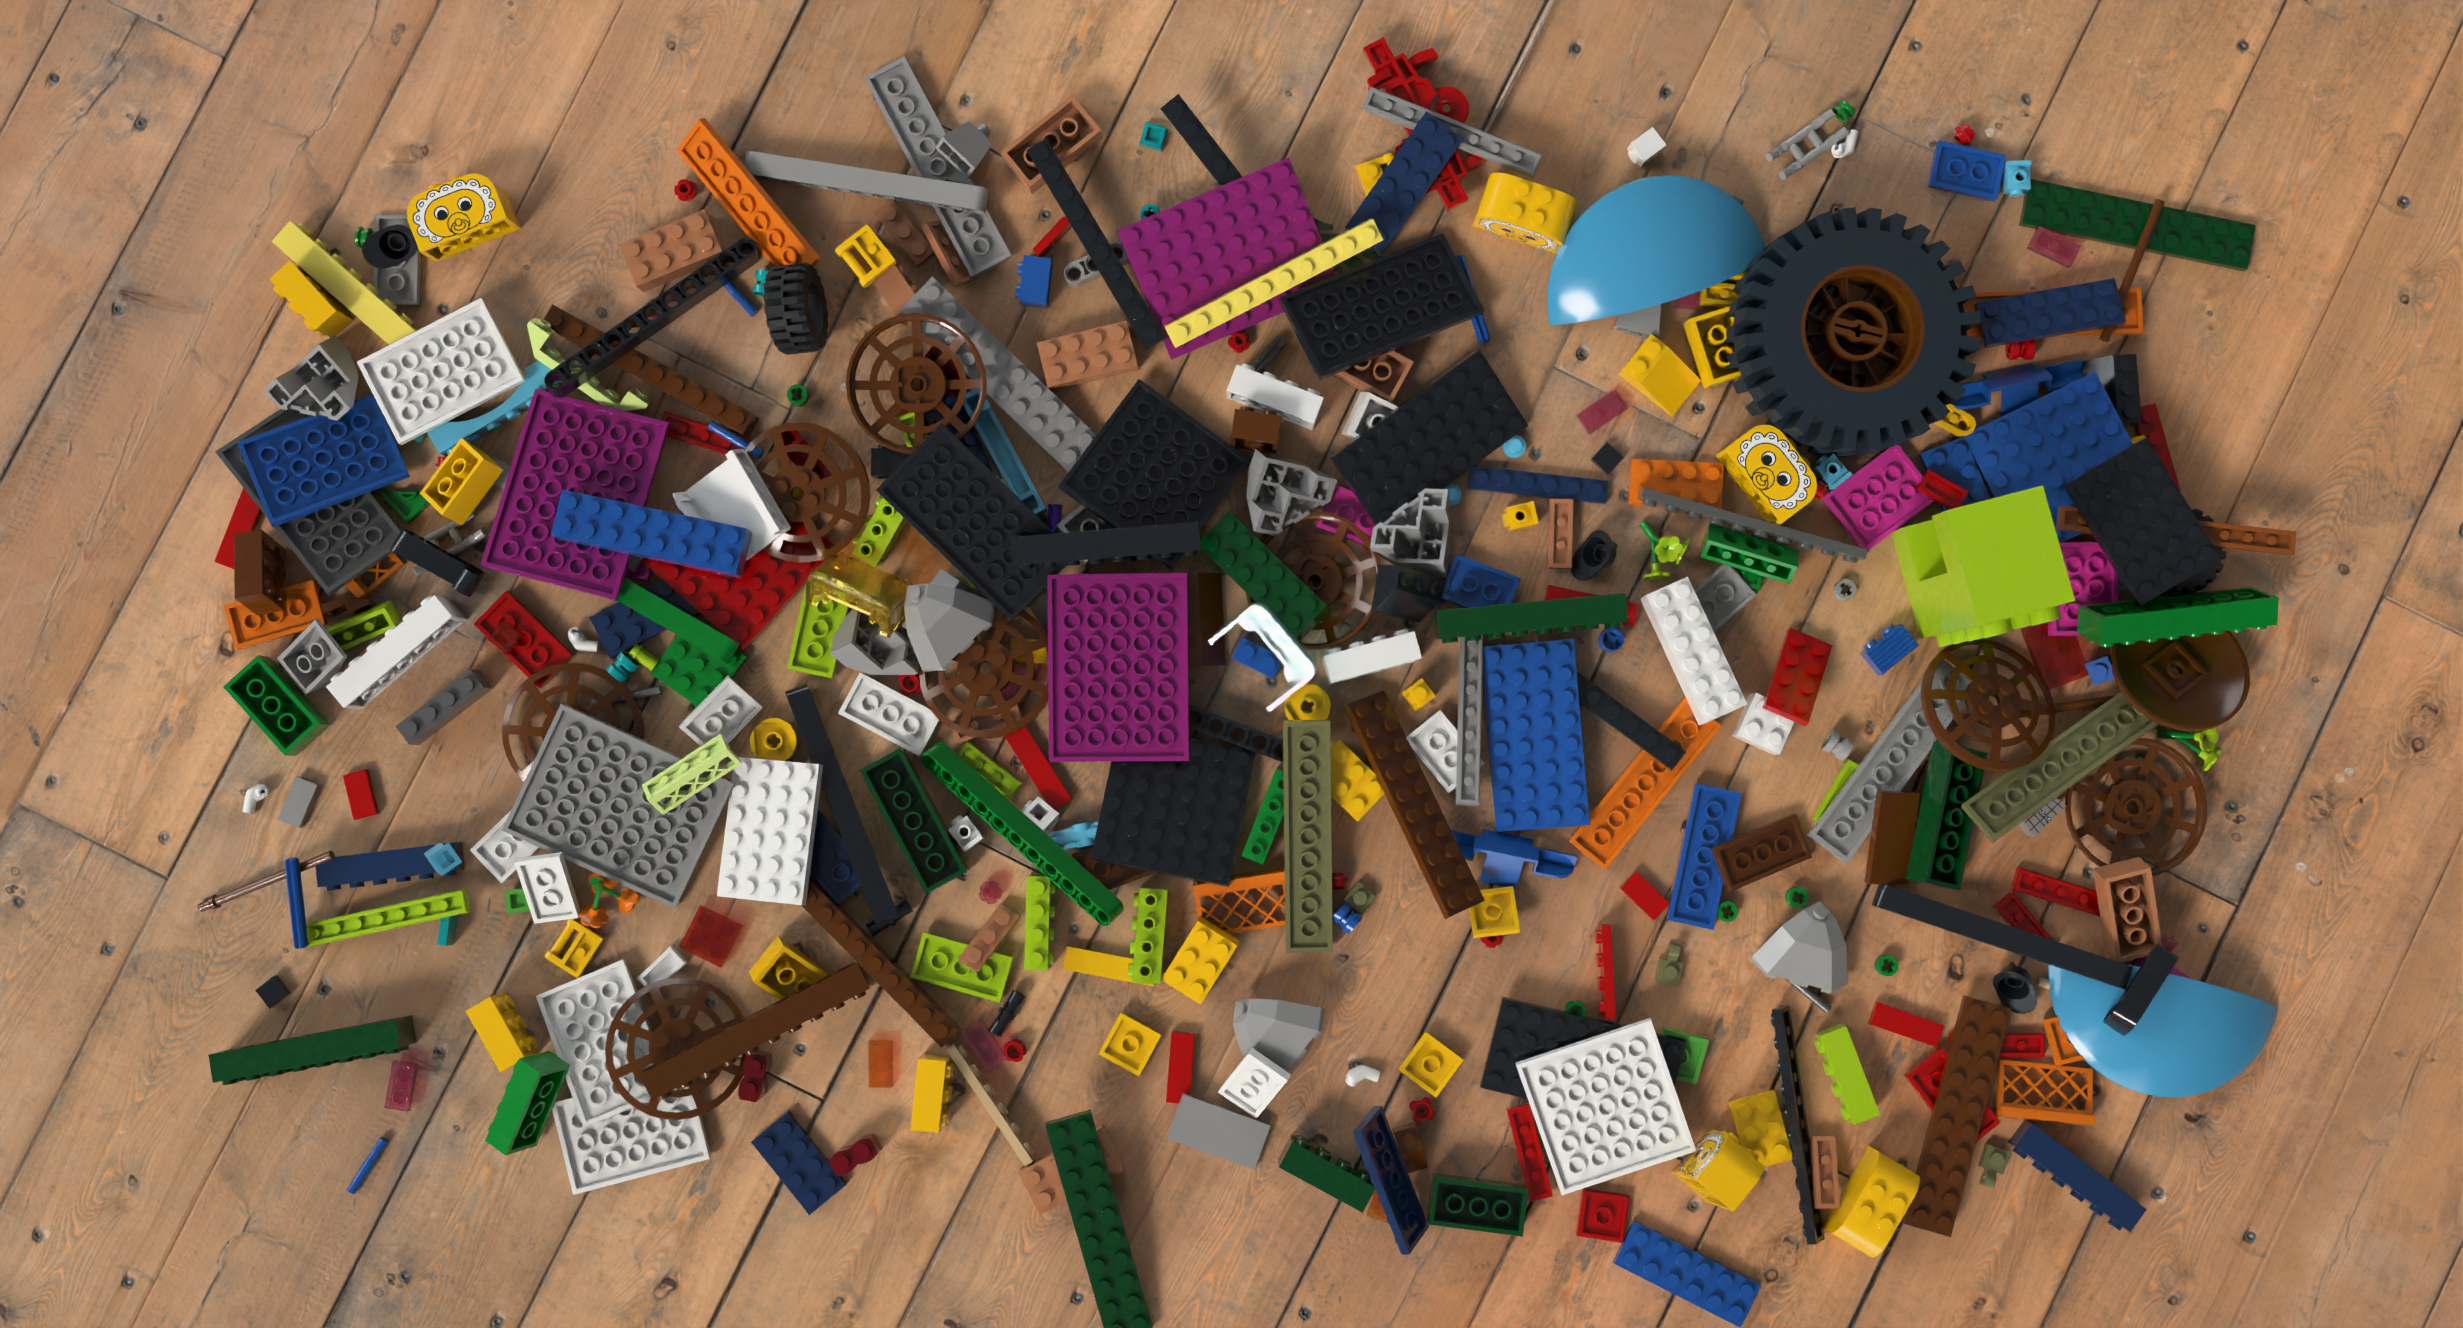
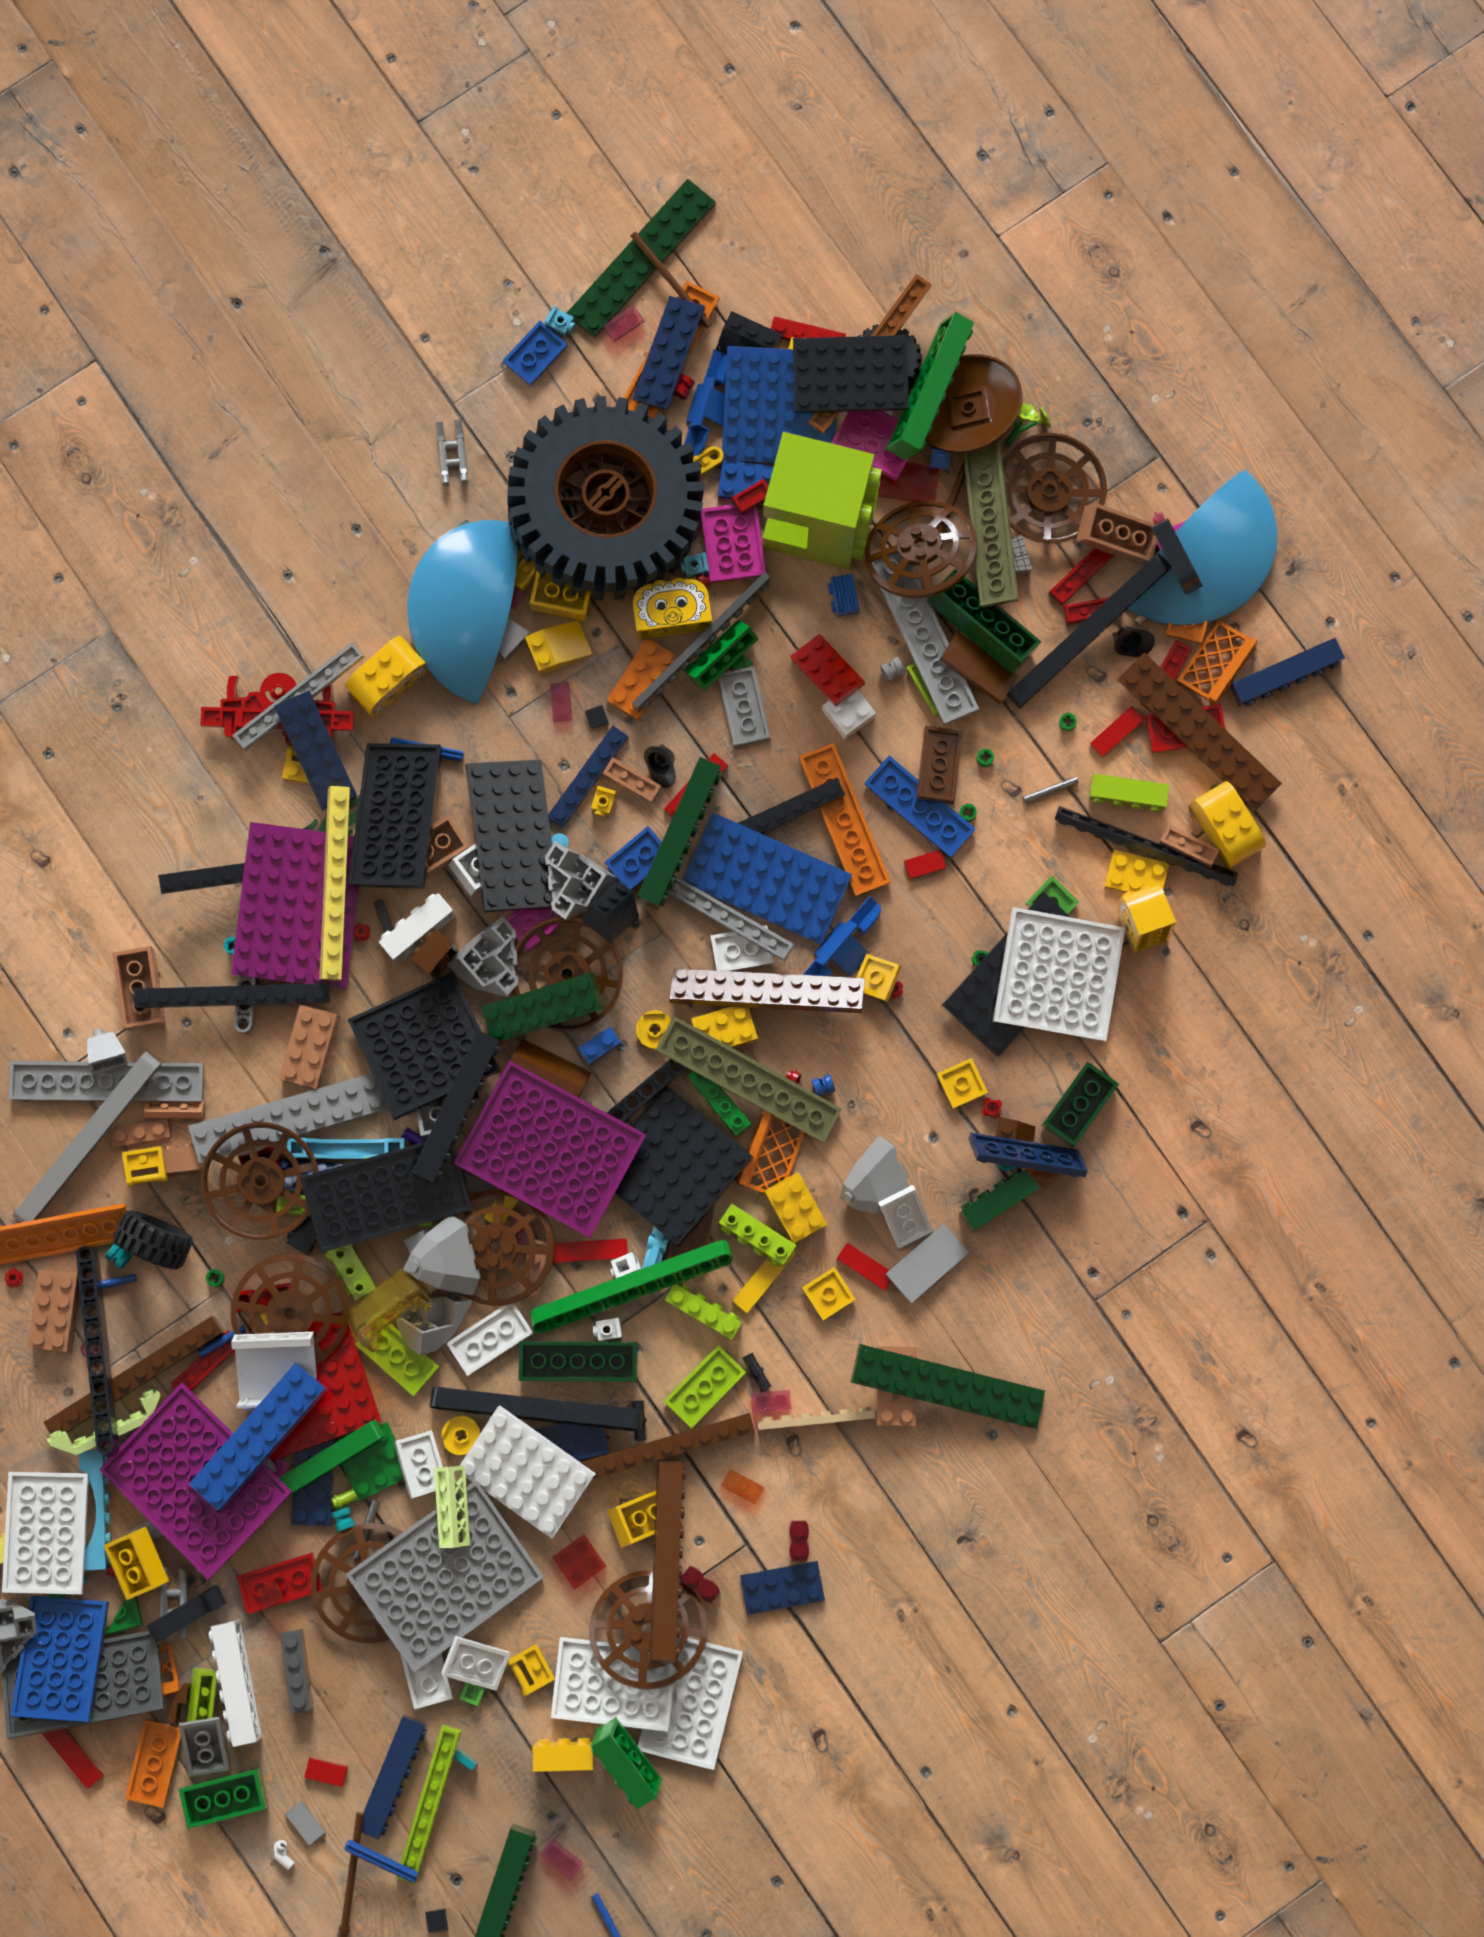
camera: 65 degrees left, 5 degrees down
reddish brown brick [234,529,286,615] -> none
medium azure brick [423,843,462,876] -> none
white arm [568,627,600,652] -> none
orange plant [579,872,640,928] -> none
white tile [637,945,688,990] -> none
red plate [898,672,922,696] -> none
yellow brick [910,1053,955,1133] -> none
lime tile [958,741,1023,801] -> none
nougat plate [958,903,1020,974] -> none
clear pink plate [979,881,1002,904] -> none
red plate [1003,1039,1026,1062] -> none
blue brick [1015,255,1053,308] -> none
red tile [1033,217,1072,257] -> none
teal tile [1139,122,1168,151] -> none
clear light blue windscreen [1208,602,1317,712] -> none
white brick [1322,629,1422,685] -> none
olive plate [1343,881,1376,914] -> none
white arm [1345,1065,1381,1087] -> none
yellow brick [1402,678,1436,711] -> none
medium azure plate [1503,435,1526,458] -> none
red plate [1506,1103,1553,1202] -> none
red tile [1576,1188,1630,1243] -> none
red plate [1595,924,1616,1020] -> none
blue wheel [1597,628,1624,652] -> none
blue plate [1613,1220,1761,1328] -> none
white brick [1627,127,1666,167] -> none
lime plant [1639,521,1691,581] -> none
white brick [1640,577,1747,725] -> none
olive plate [1655,943,1683,986] -> none
light grey brick [1751,901,1848,994] -> none
white arm [1831,129,1859,159] -> none
green bush [1832,100,1855,123] -> none
light grey bush [1833,579,1857,601] -> none
red plate [1954,124,1976,145] -> none
olive plate [1978,1143,2010,1188] -> none

